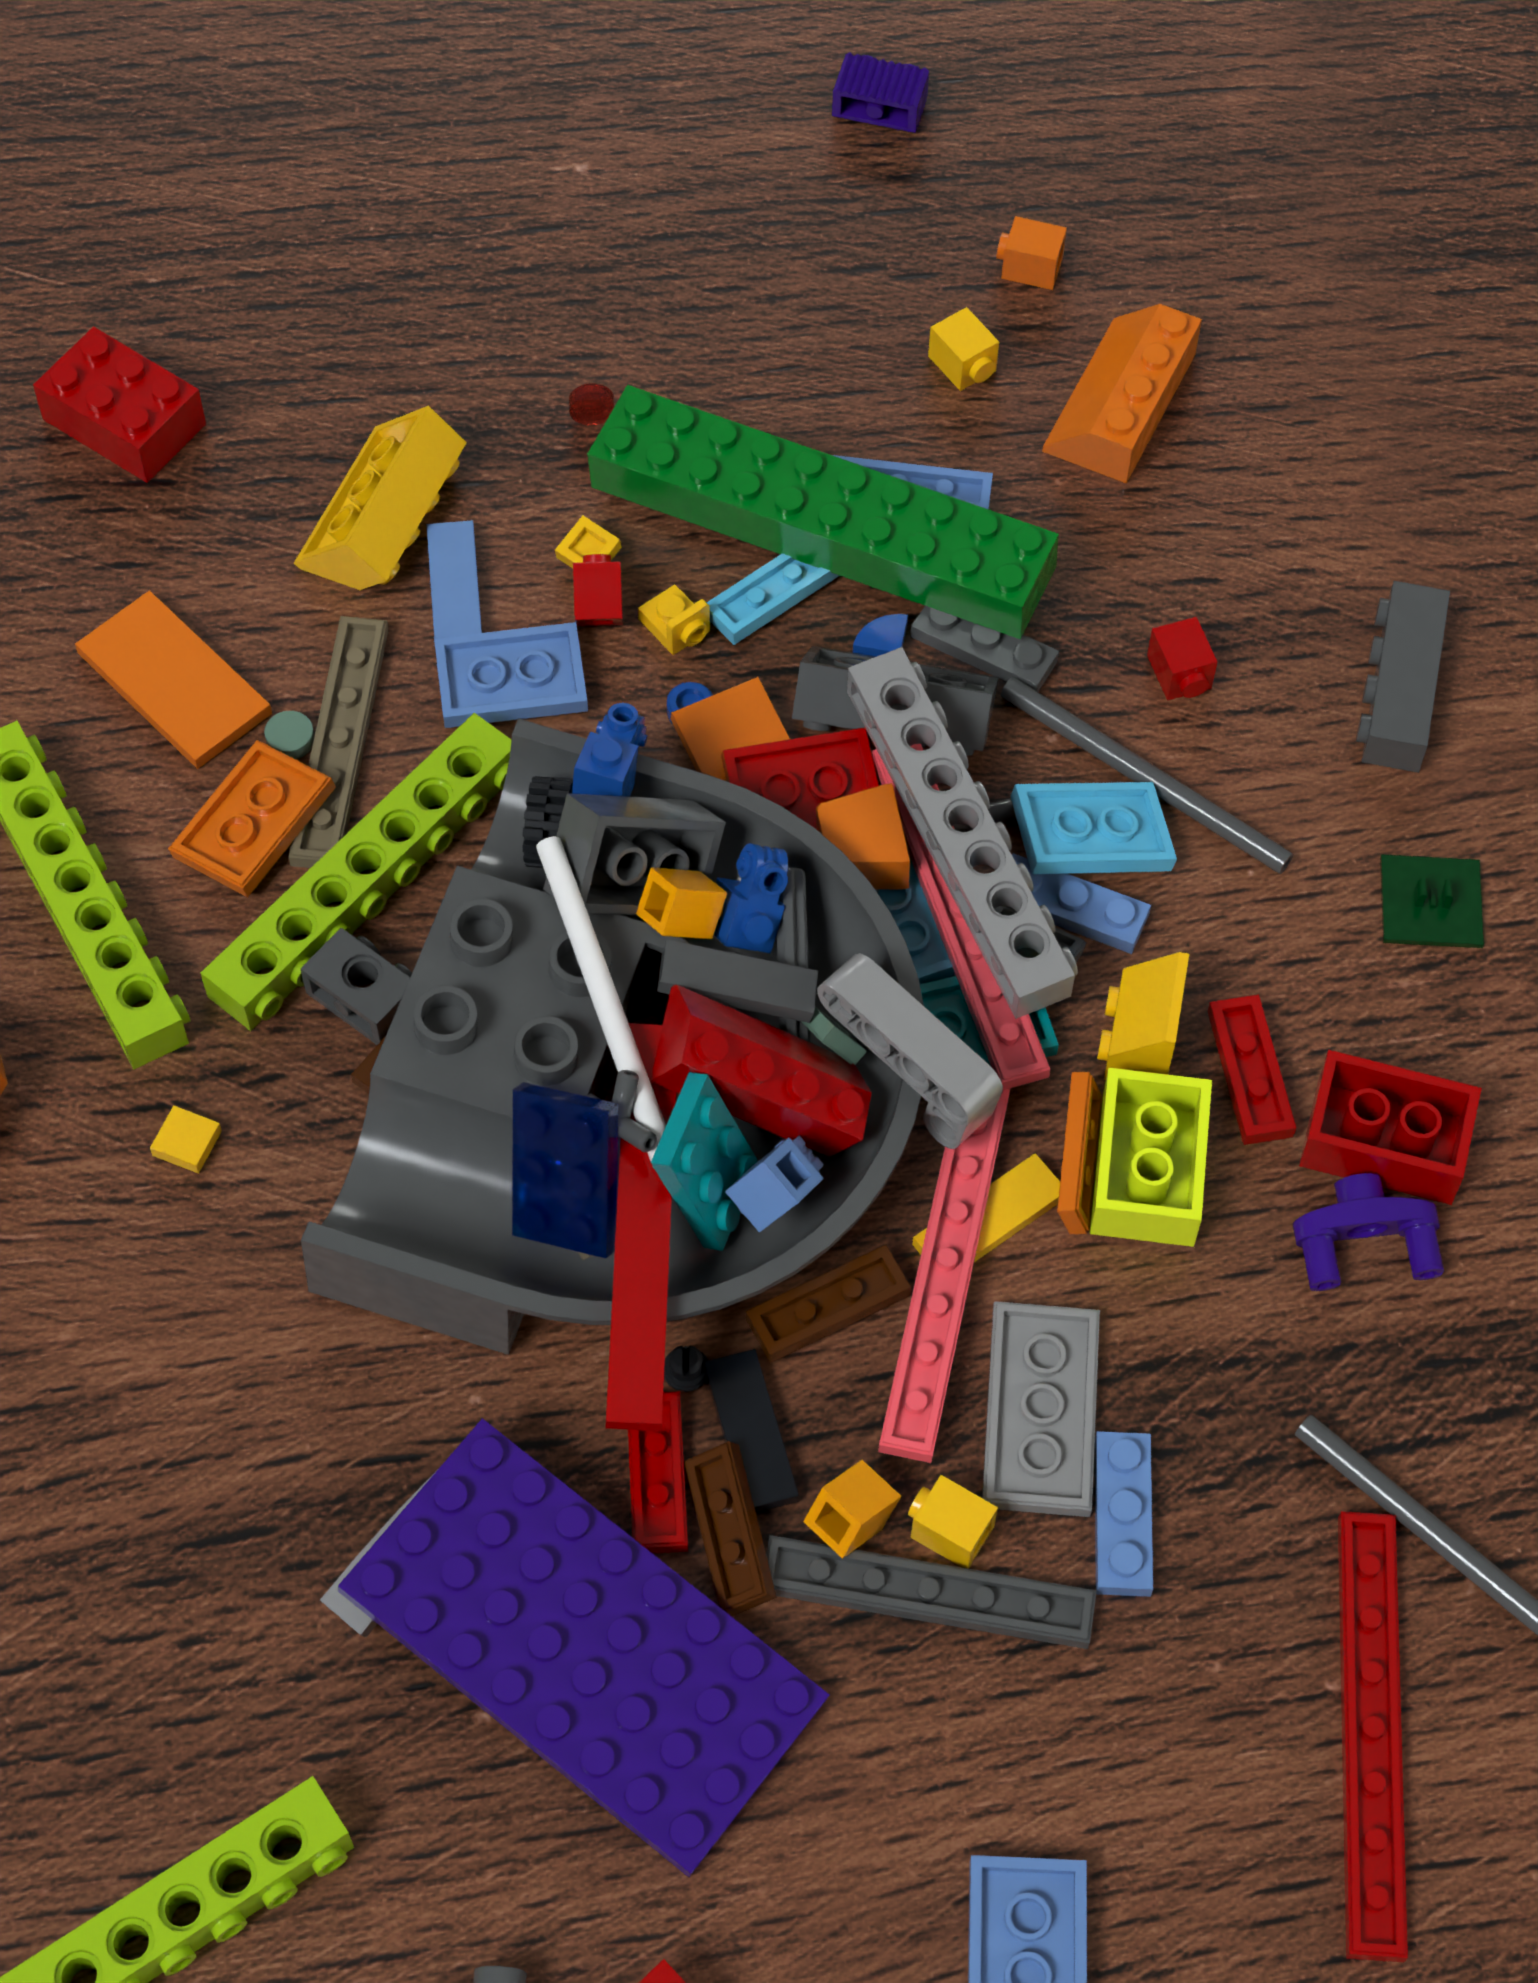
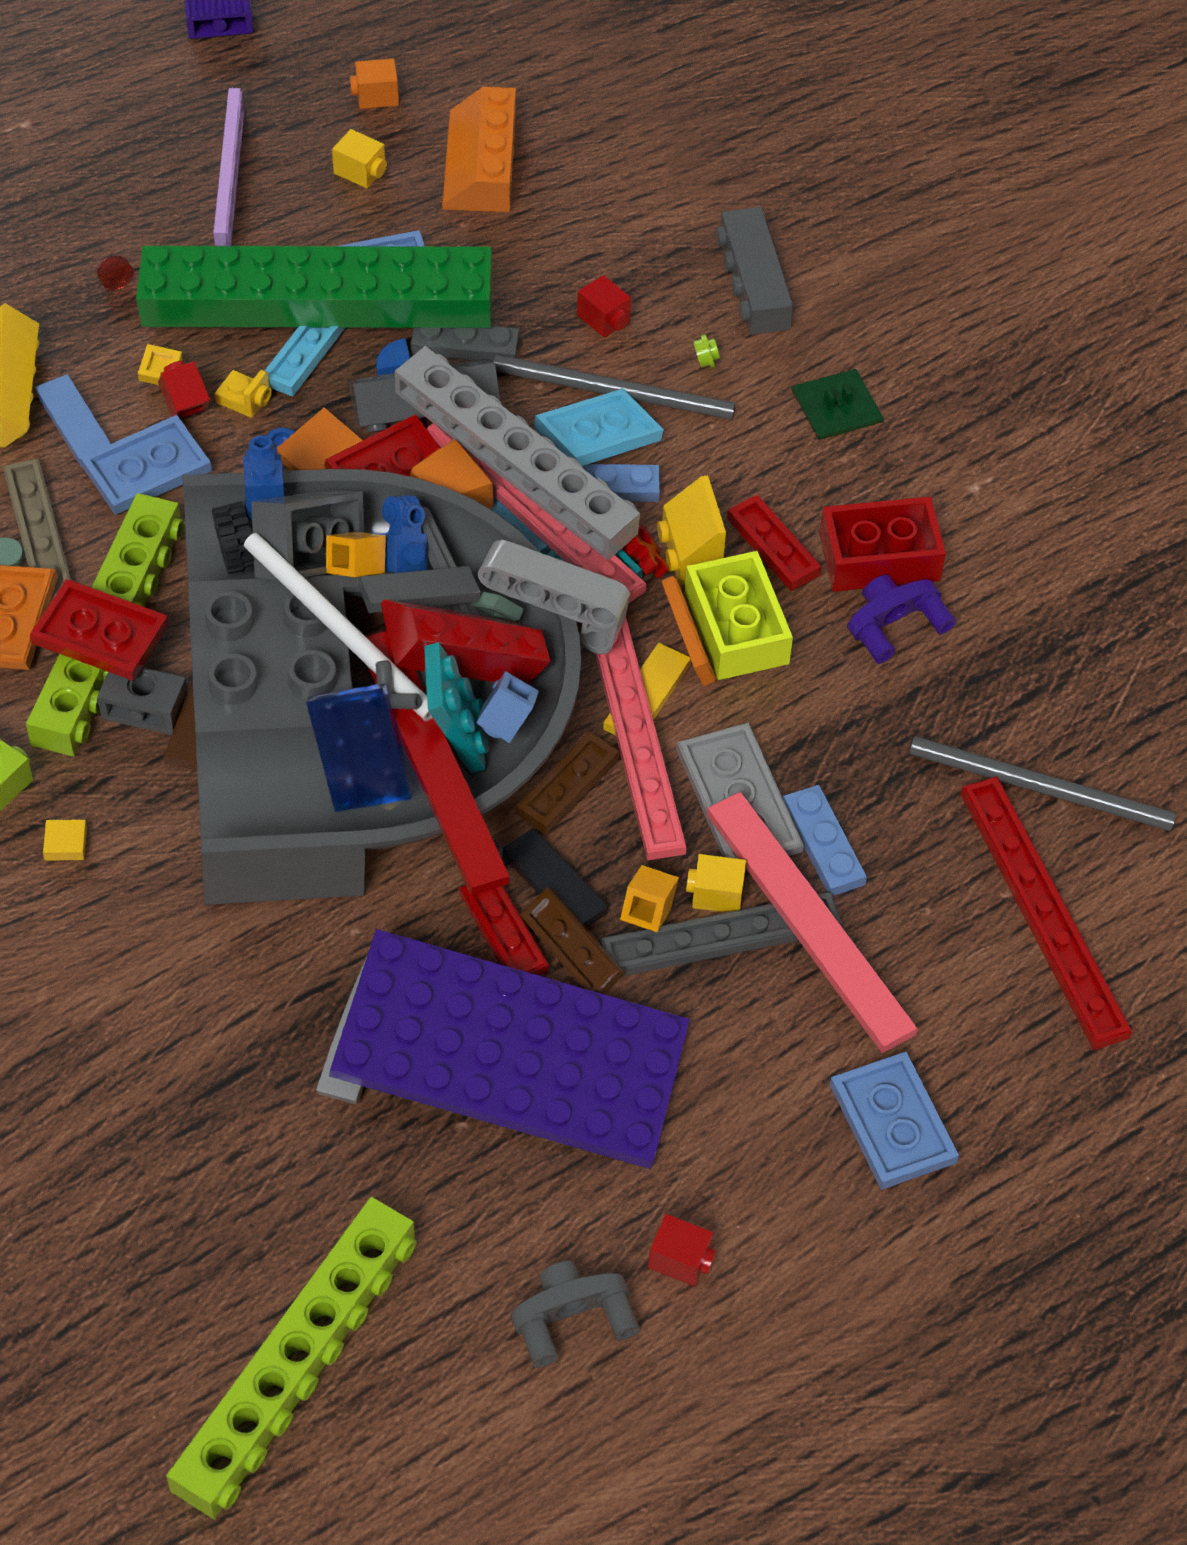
camera: 25 degrees left, 5 degrees down
none -> red plate [29,579,169,681]
none -> lavender tile [214,88,244,246]
none -> red plate [622,524,669,579]
none -> lime plate [693,334,720,369]
none -> coral tile [707,792,918,1053]

